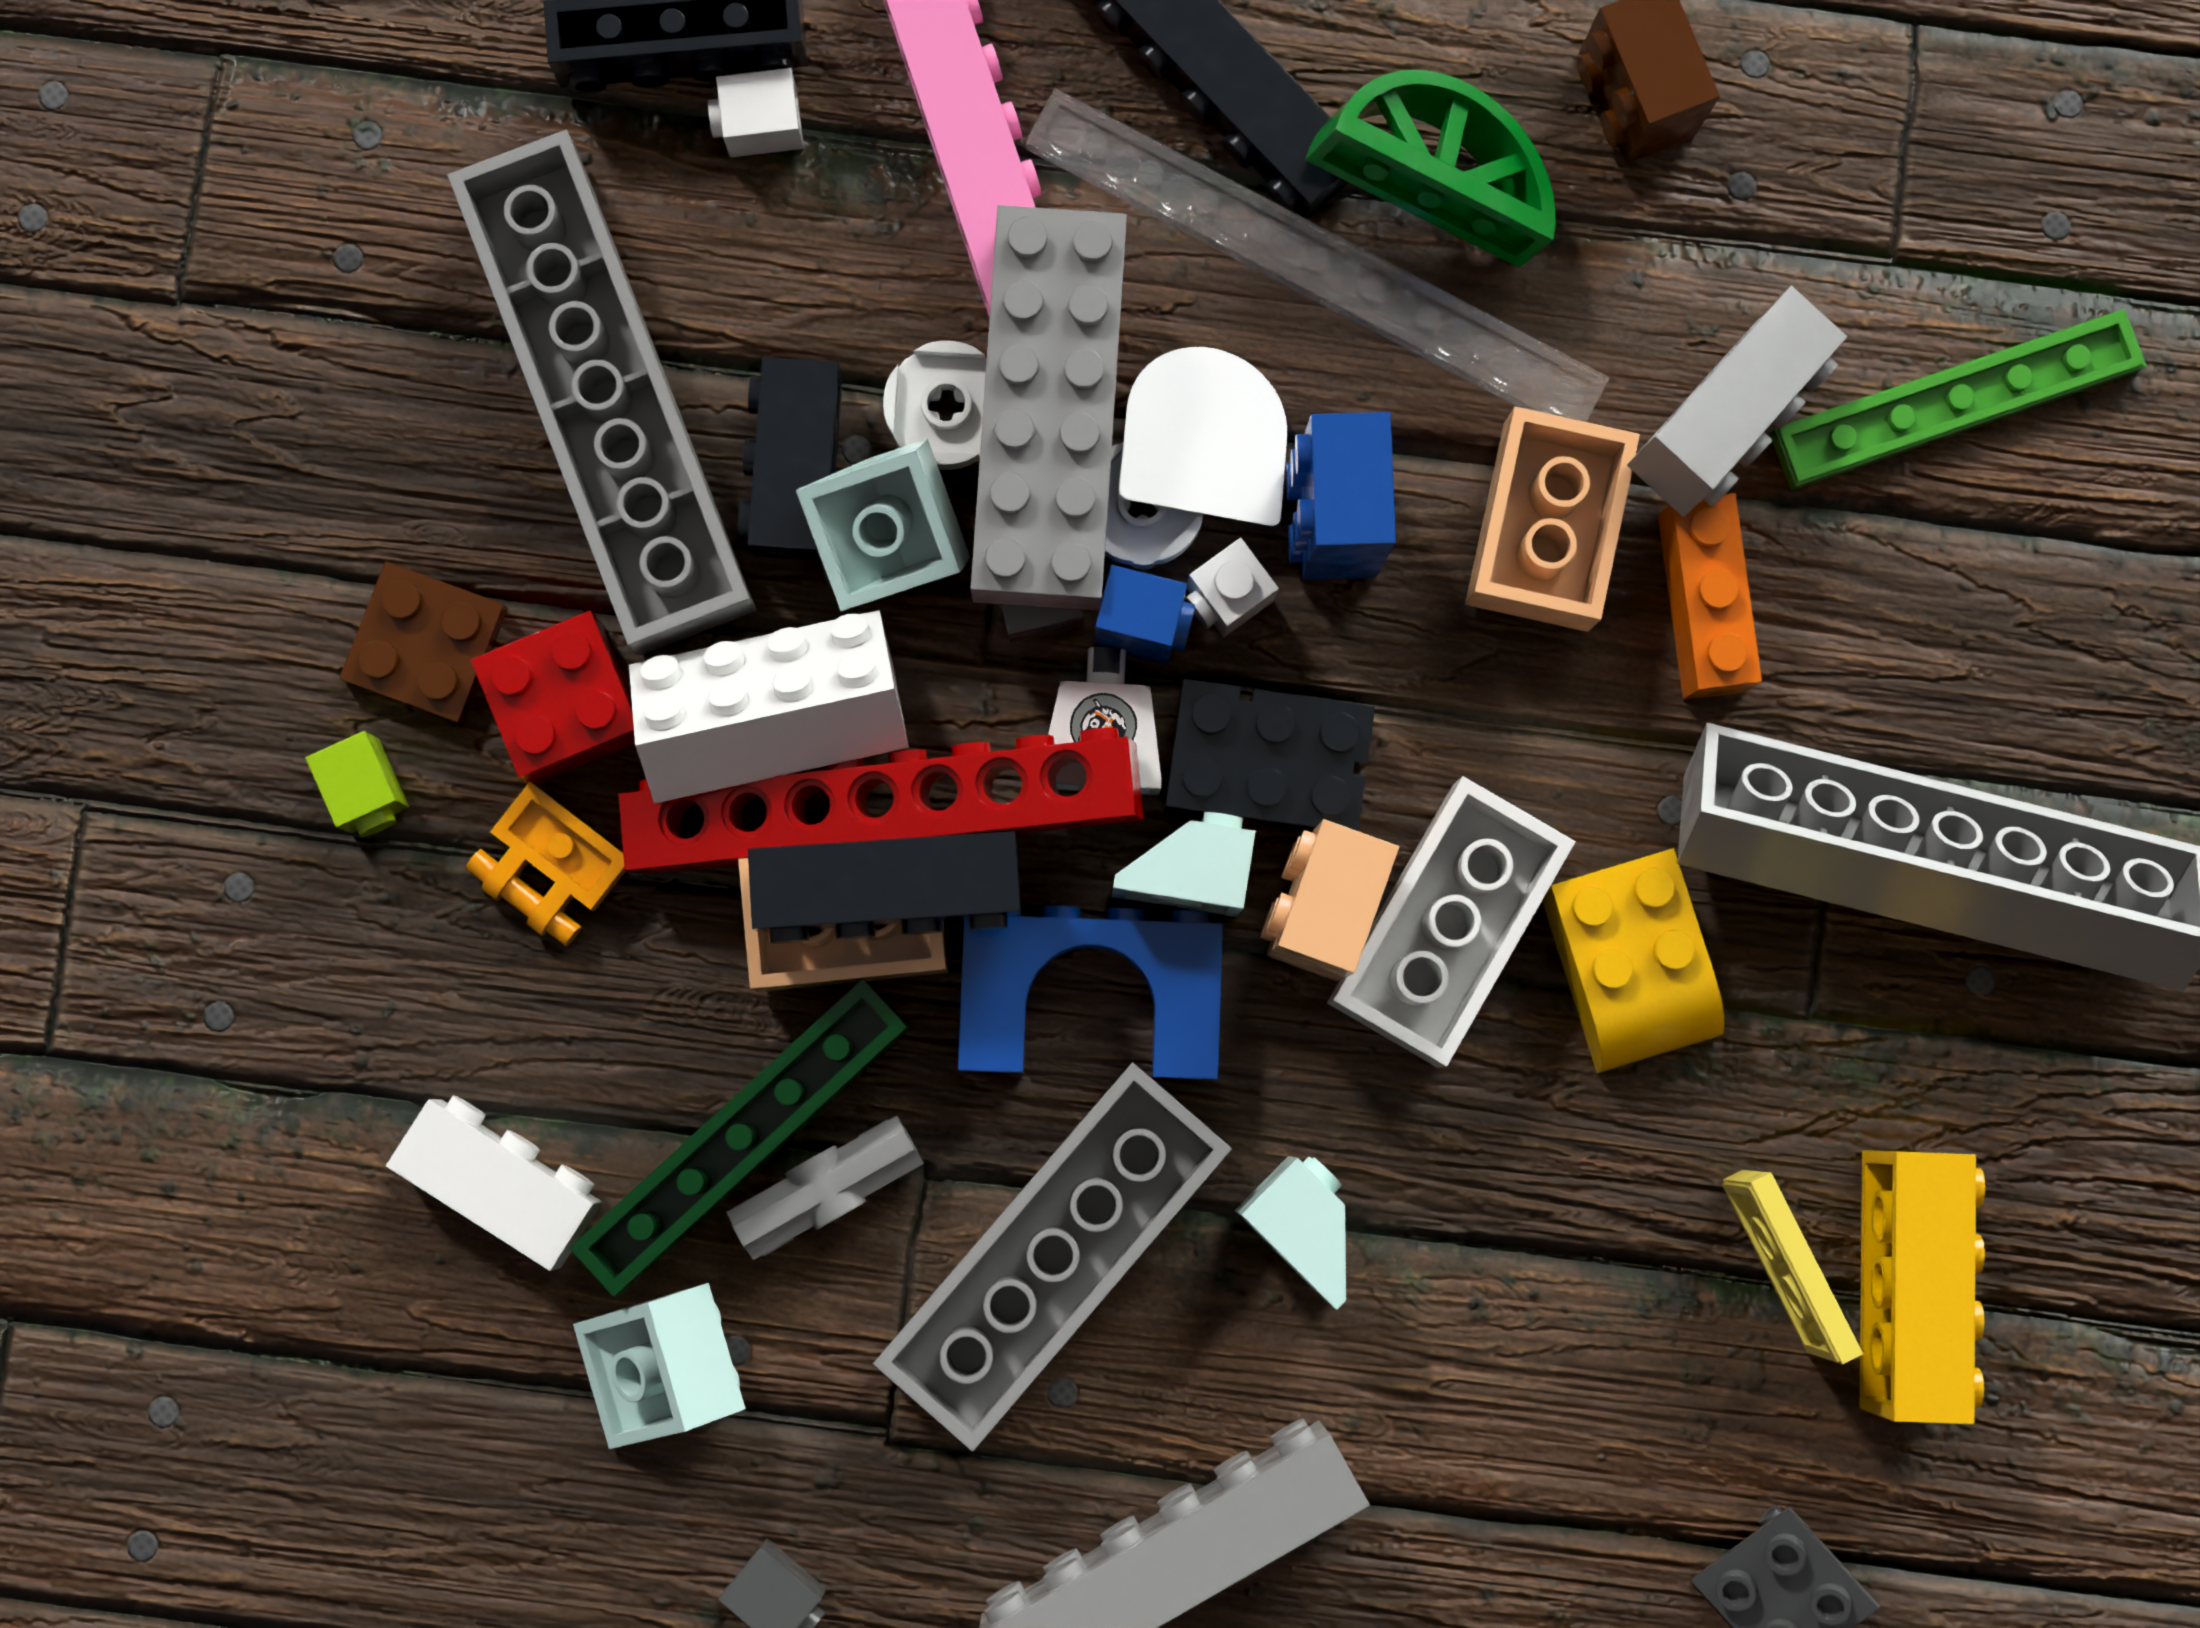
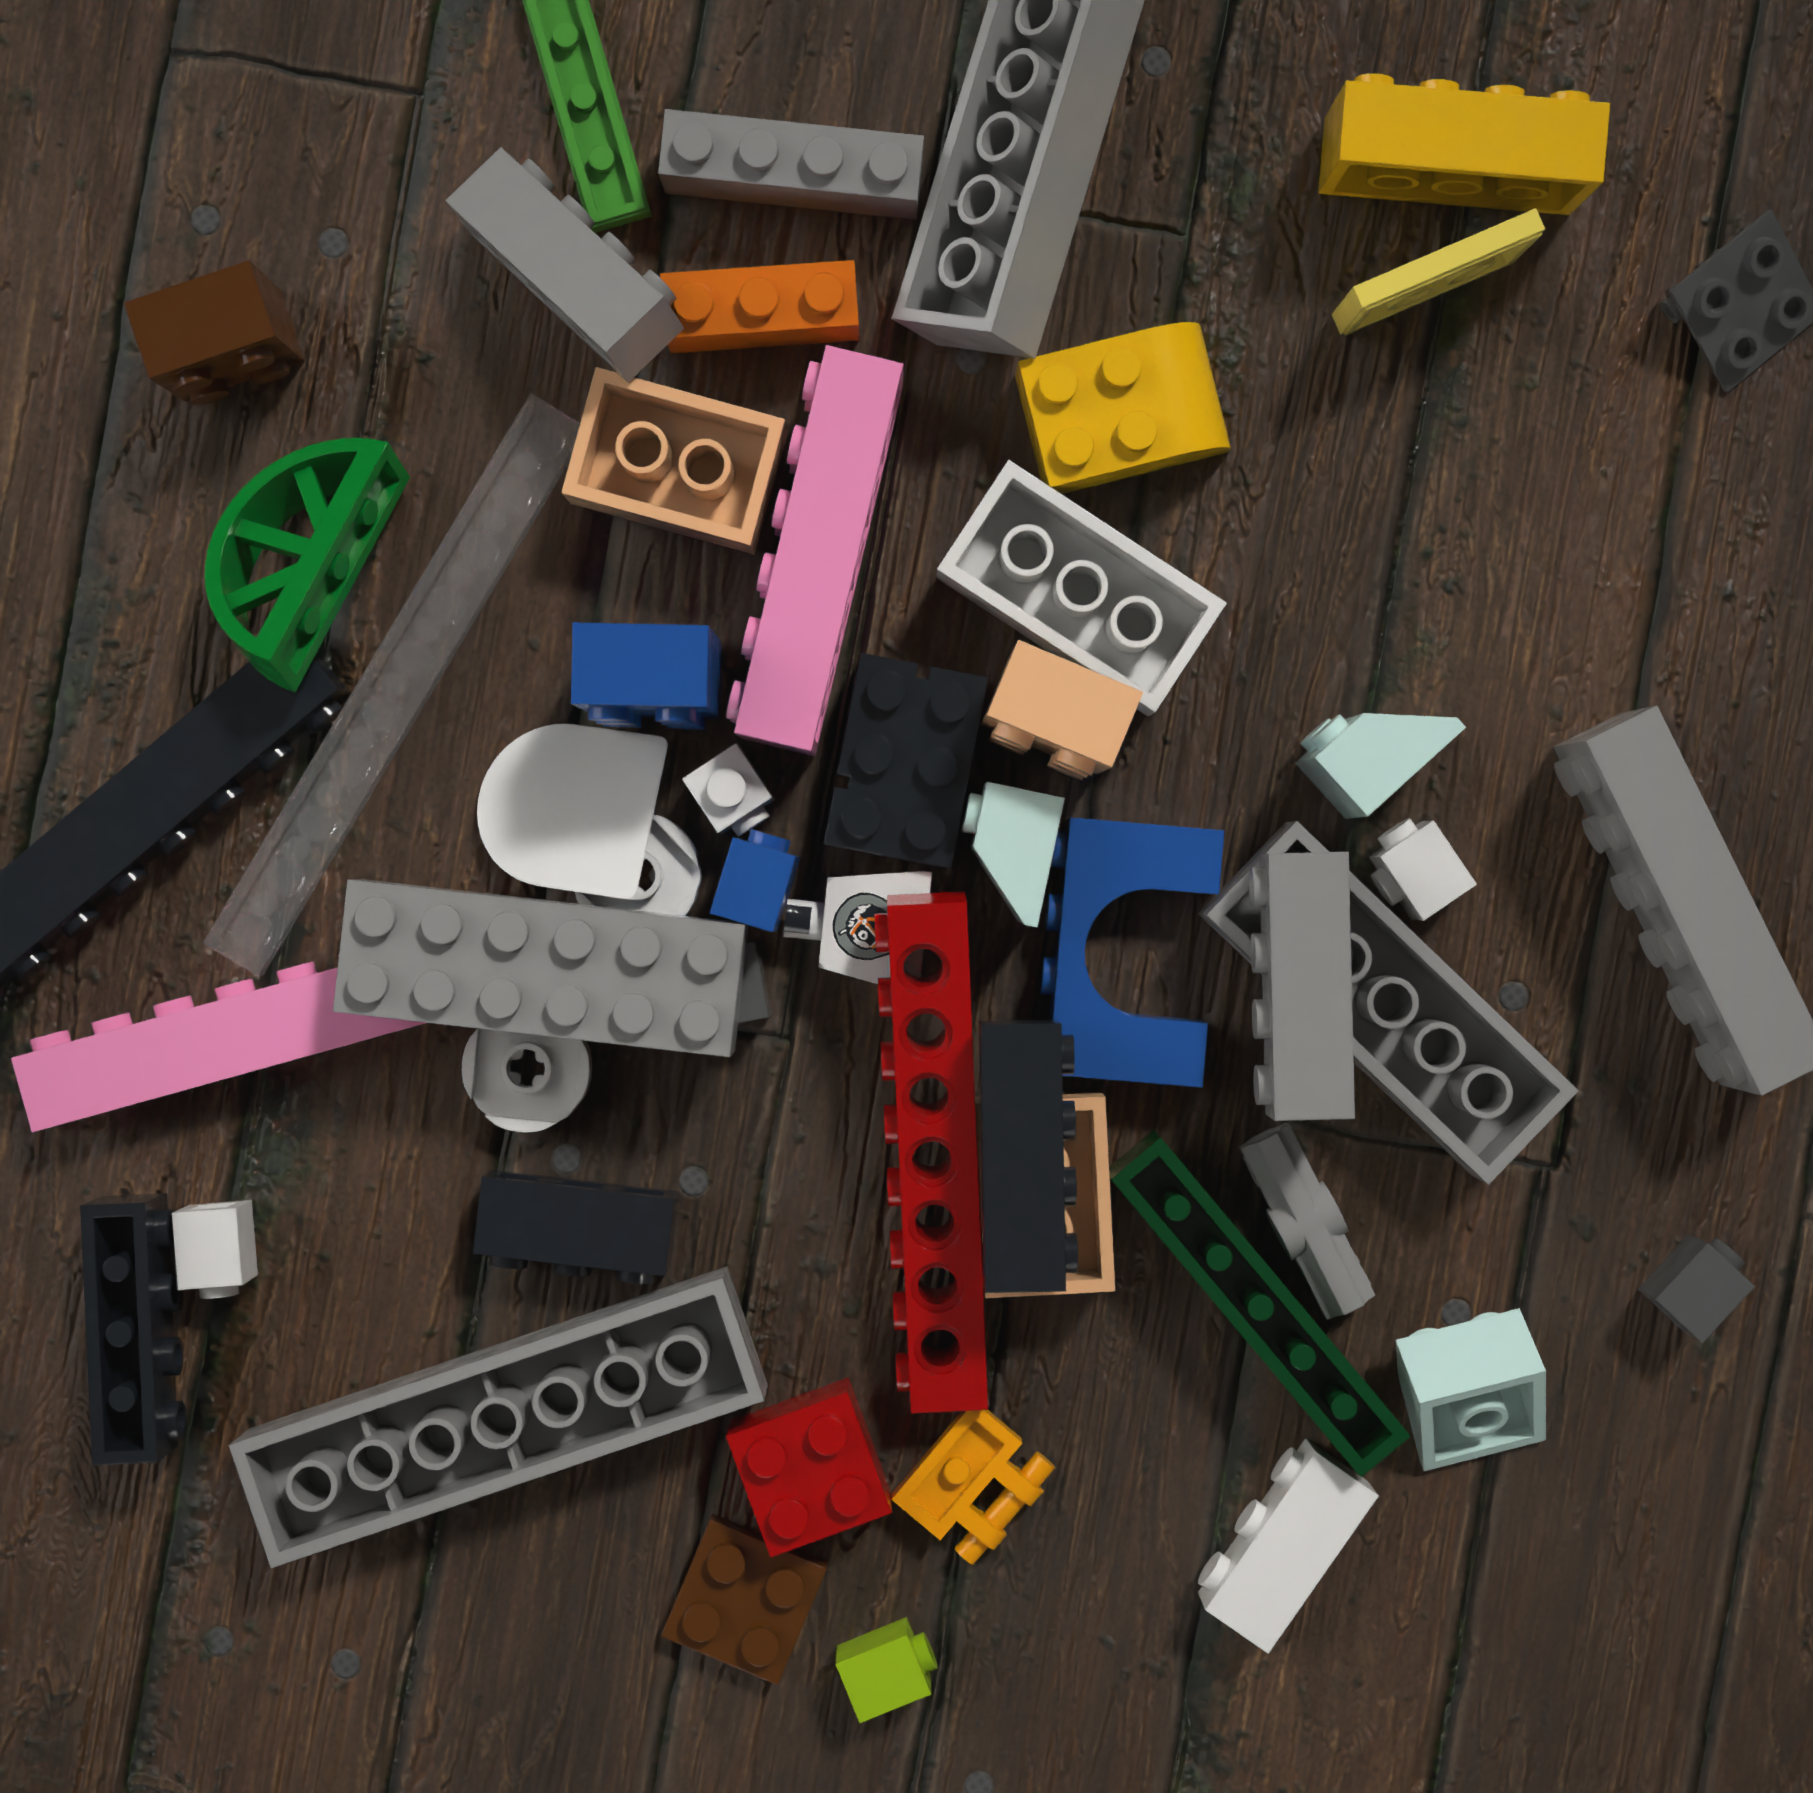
camera: 85 degrees left, 5 degrees up
white brick [629,610,909,804] -> none
light aqua slope [796,438,970,611] -> none
none -> light grey brick [658,109,924,220]
none -> bright pink brick [726,345,903,756]
none -> light grey brick [1249,852,1355,1121]
none -> white brick [1369,818,1477,921]

